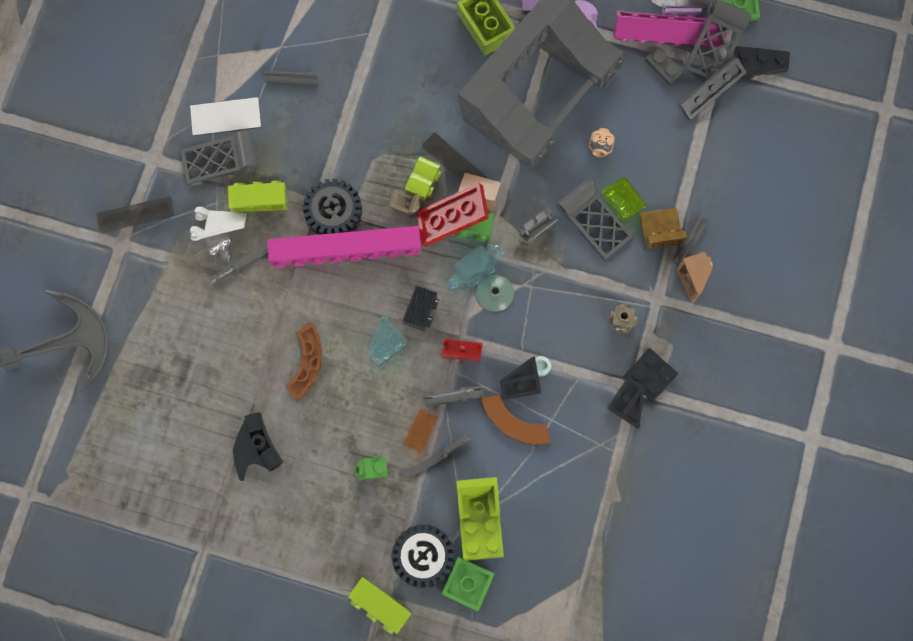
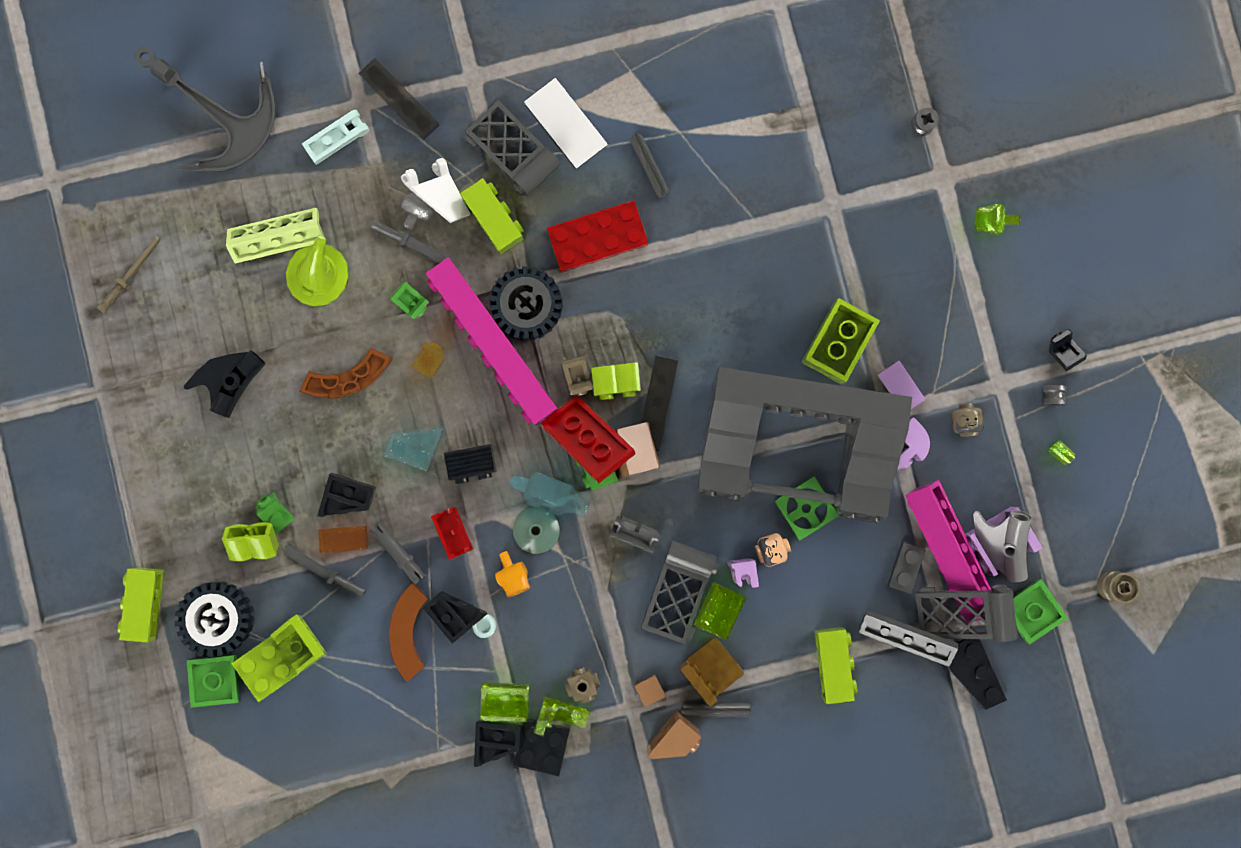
camera: 55 degrees right, 10 degrees up
none -> dark tan sword [97,236,160,314]
none -> lime brick [222,522,279,561]
none -> yellowish green fence [226,208,325,263]
none -> lime piece [286,235,349,307]
none -> light aqua plate [302,110,370,165]
none -> black wing [317,473,376,517]
none -> bright green bracket [389,281,429,319]
none -> clear yellow bracket [411,341,447,379]
none -> clear neon green bracket [480,683,529,723]
none -> light orange piece [495,551,530,597]
none -> clear neon green bracket [534,697,590,736]
none -> red plate [547,200,649,273]
none -> medium nougat tile [634,674,666,707]
none -> lavender hinge [727,558,759,588]
none -> bright green piece [774,476,839,541]
none -> lime brick [814,627,857,704]

